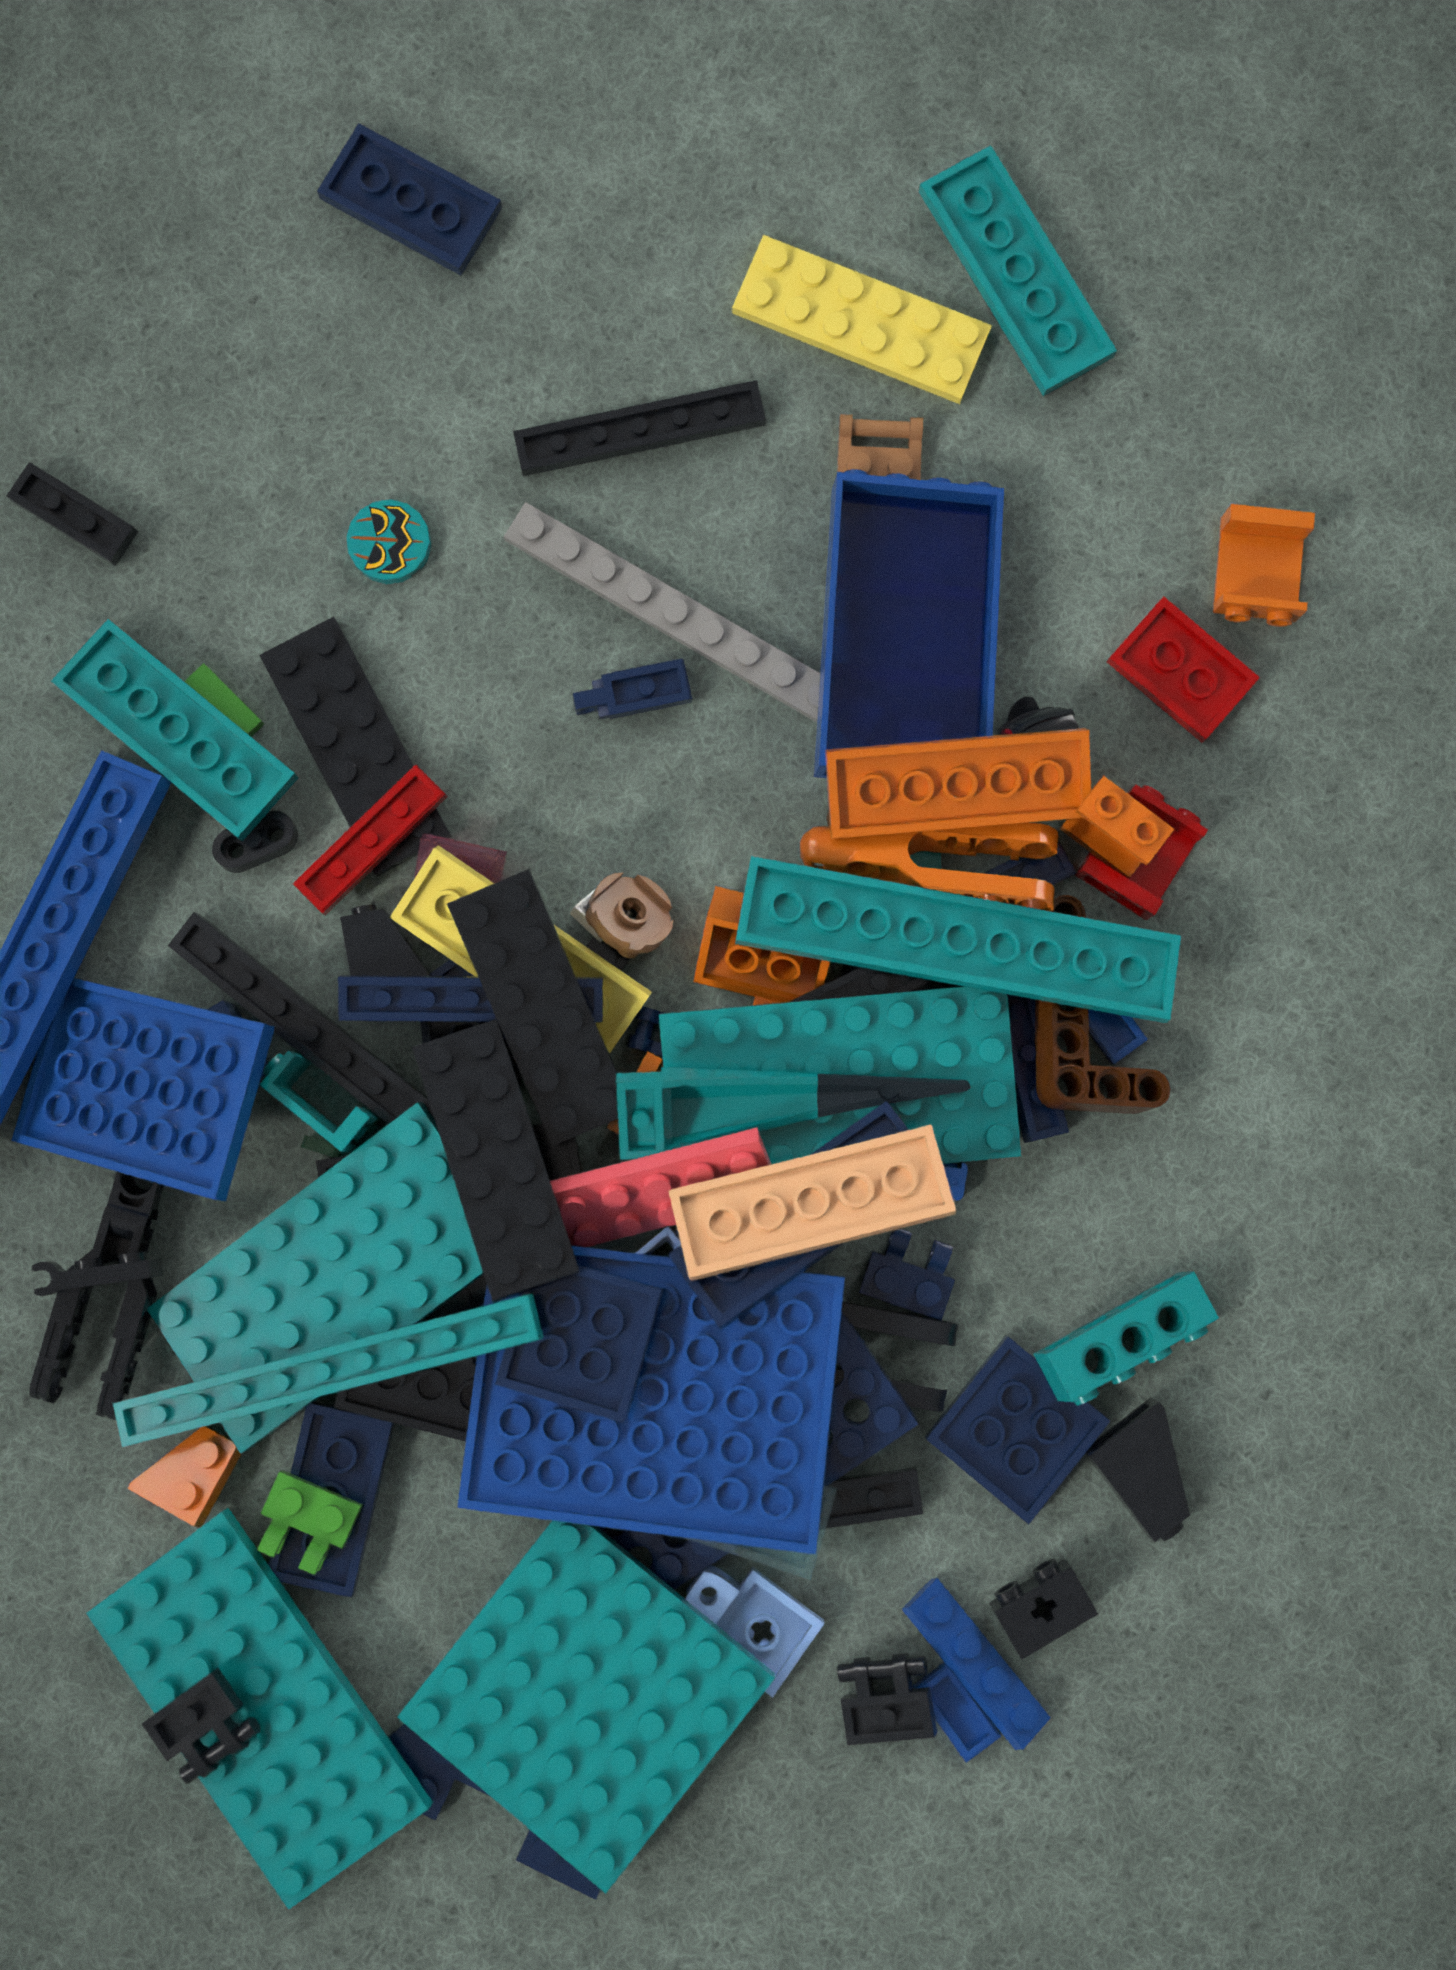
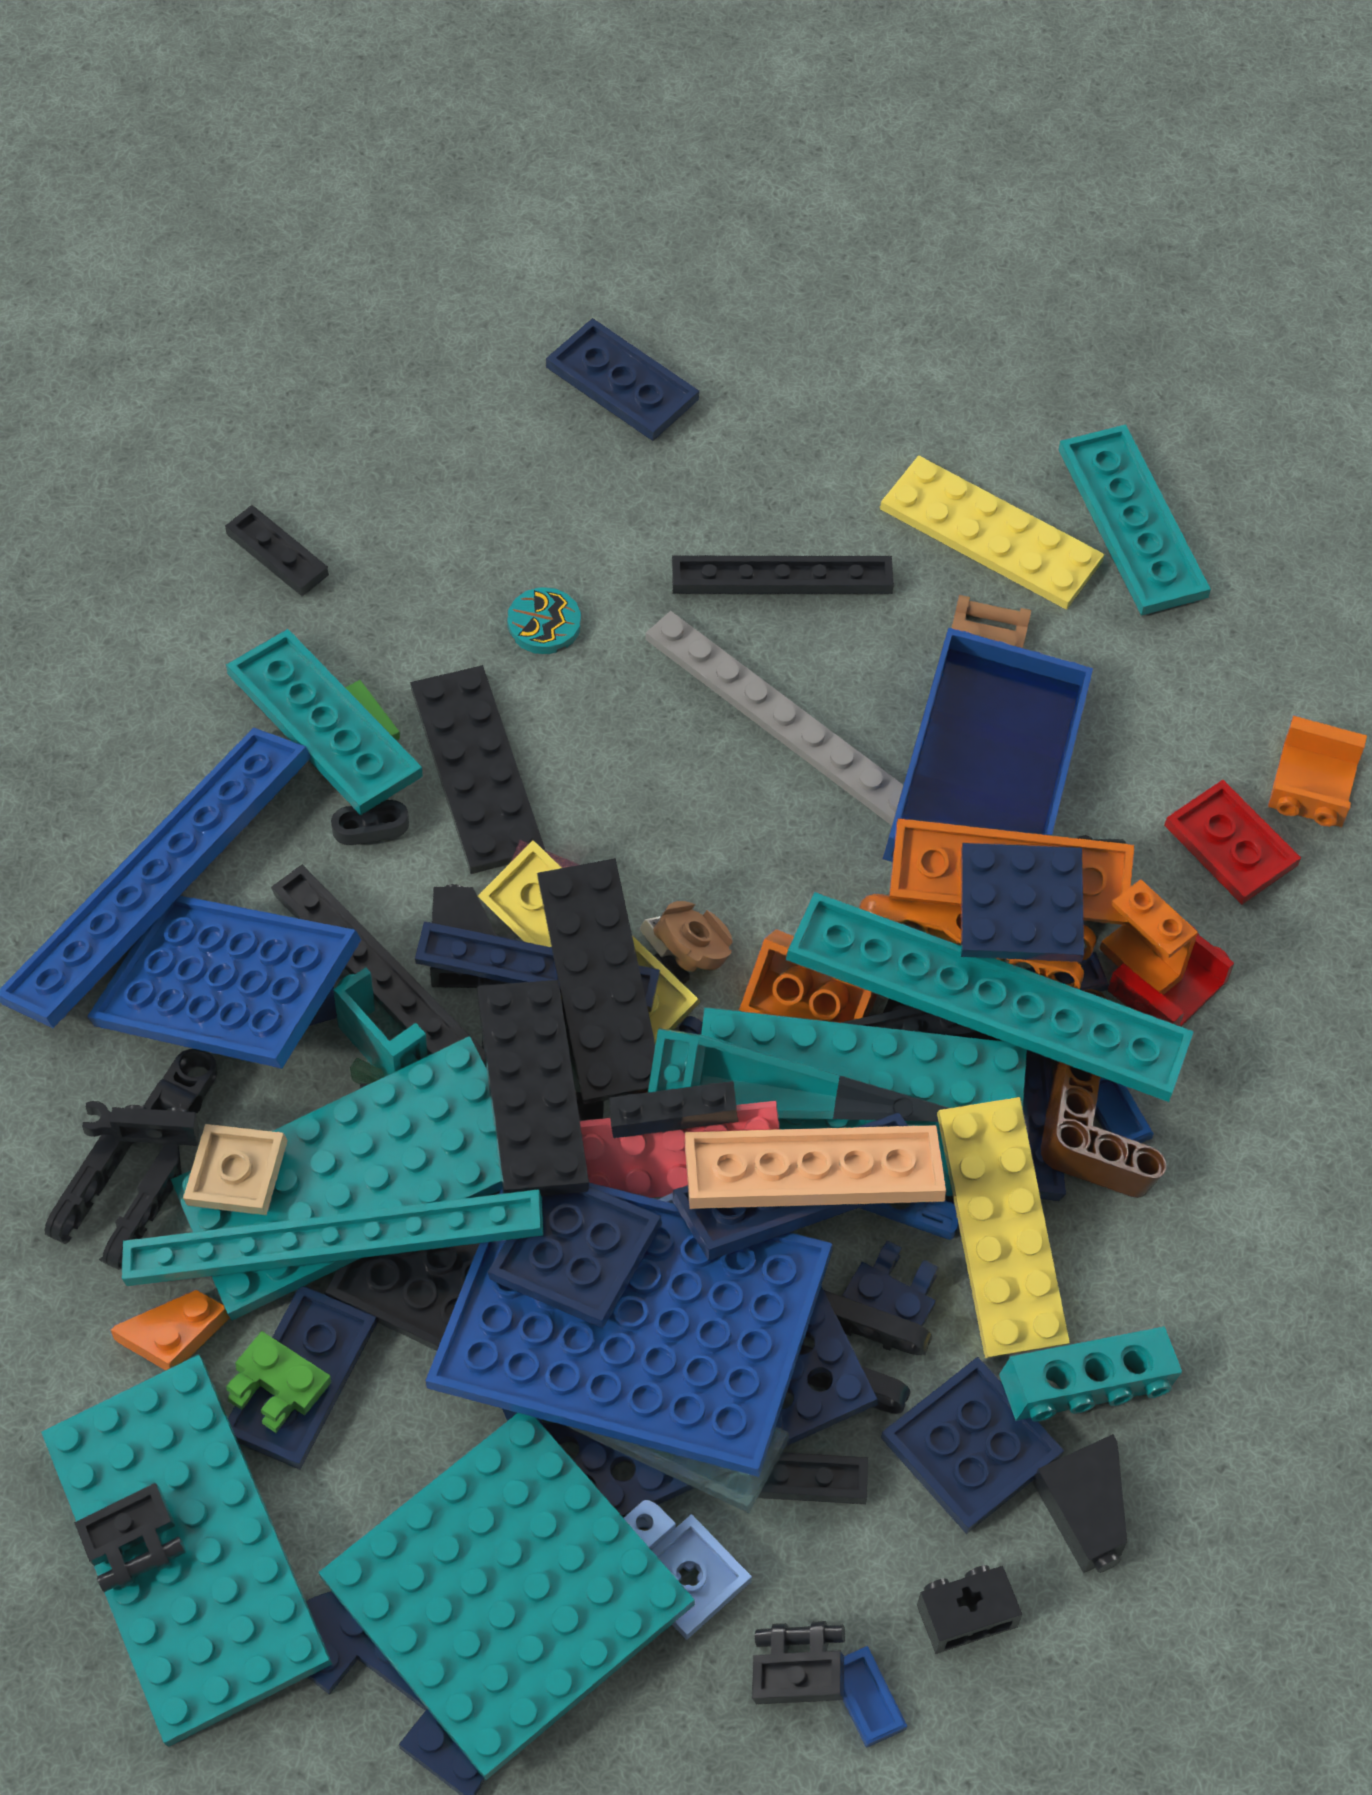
camera: 10 degrees right, 25 degrees down
red tile [292,765,448,915] -> none
dark blue hinge [572,658,692,719] -> none
blue plate [902,1578,1051,1750] -> none
none -> tan plate [183,1124,288,1215]
none -> black plate [609,1081,738,1138]
none -> light yellow plate [937,1097,1070,1358]
none -> dark blue plate [961,843,1084,962]

